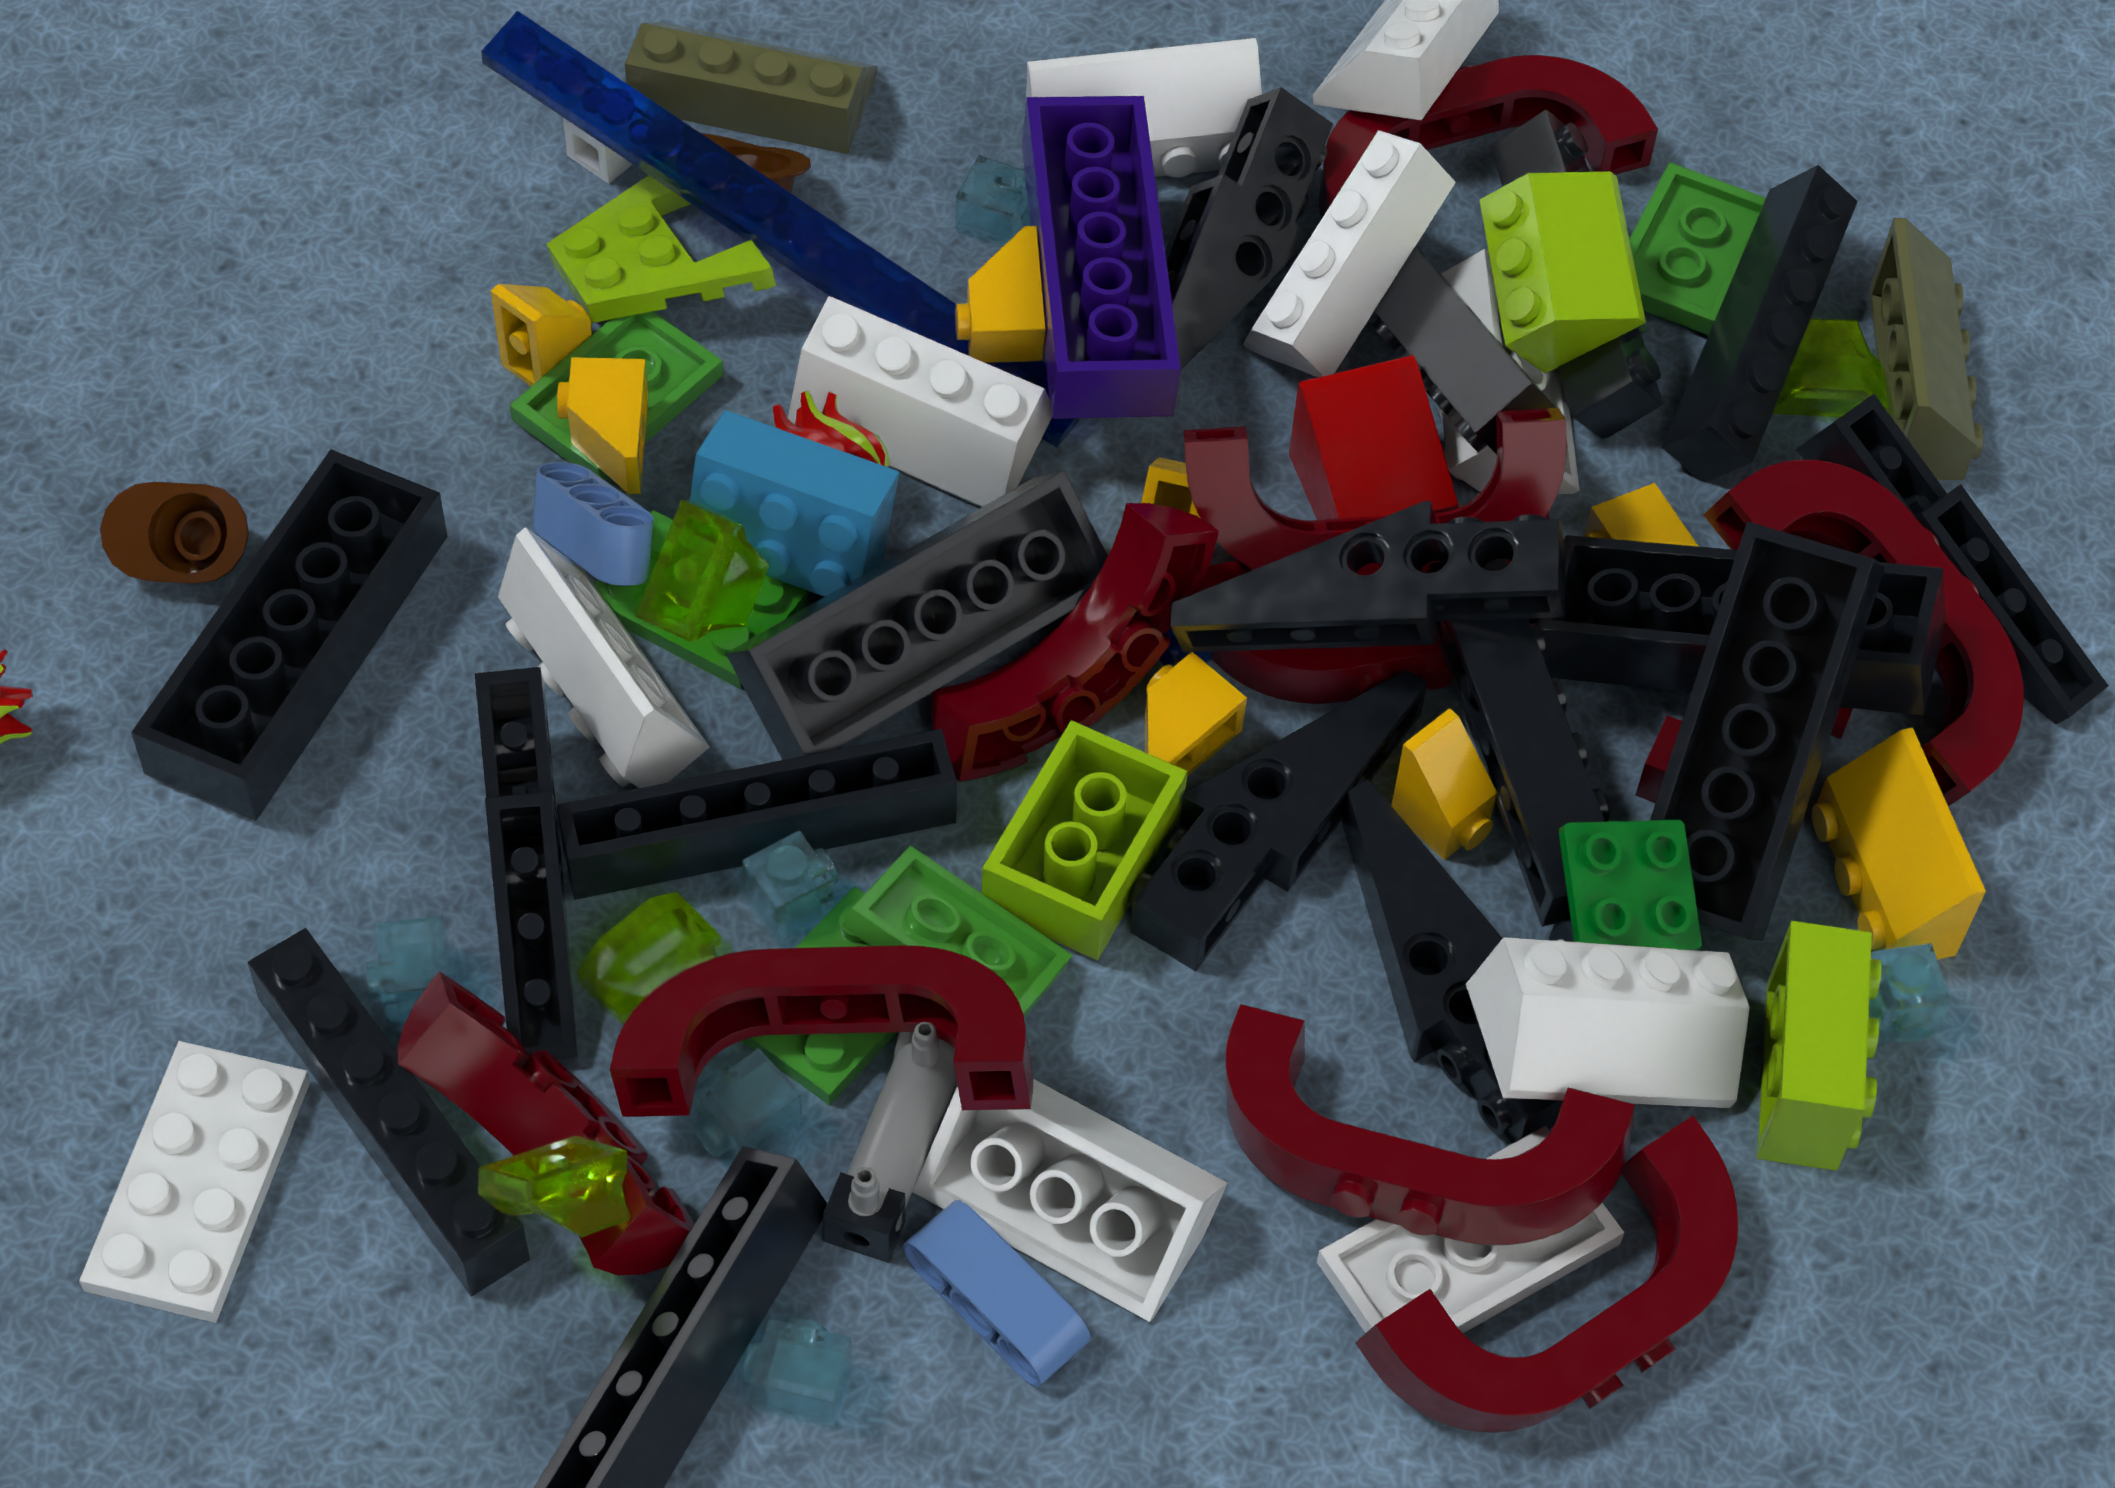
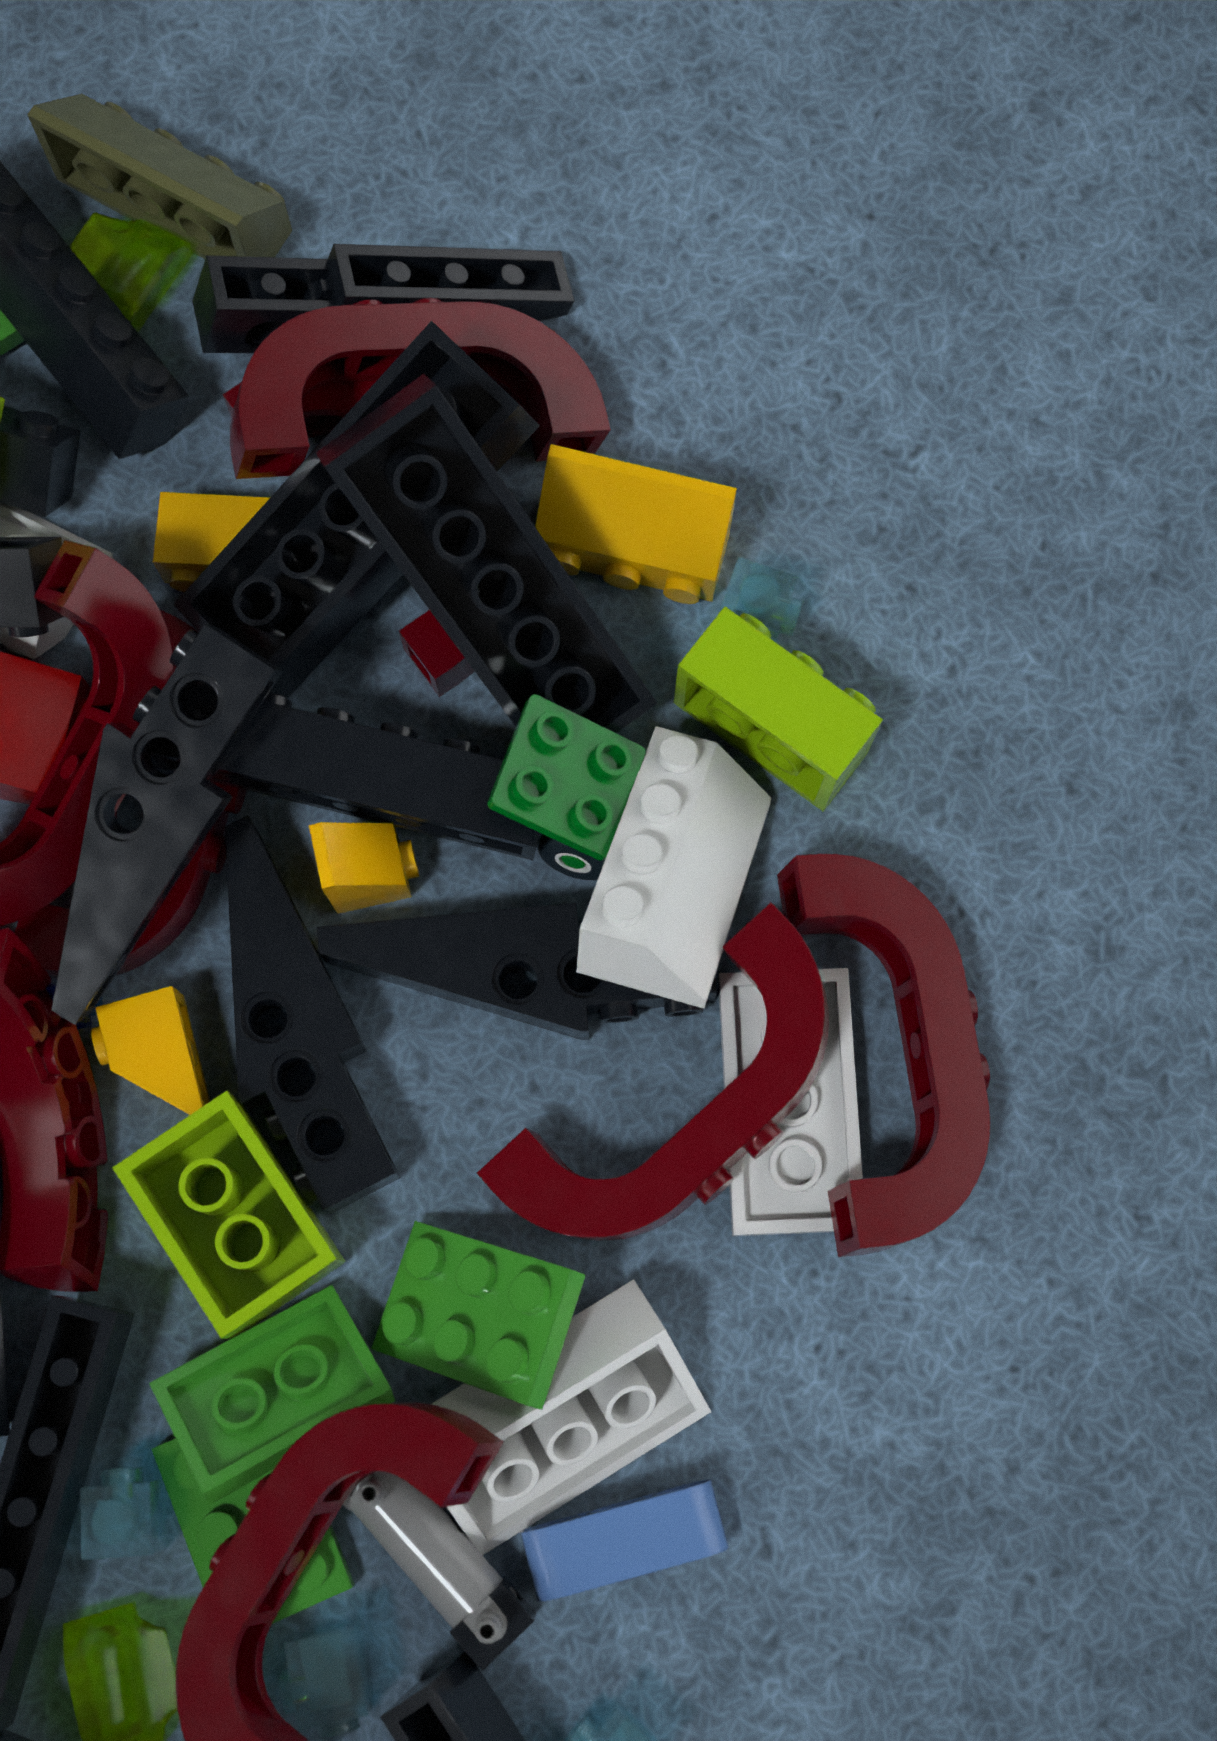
camera: 60 degrees left, 20 degrees up
none -> bright green plate [371,1221,586,1410]

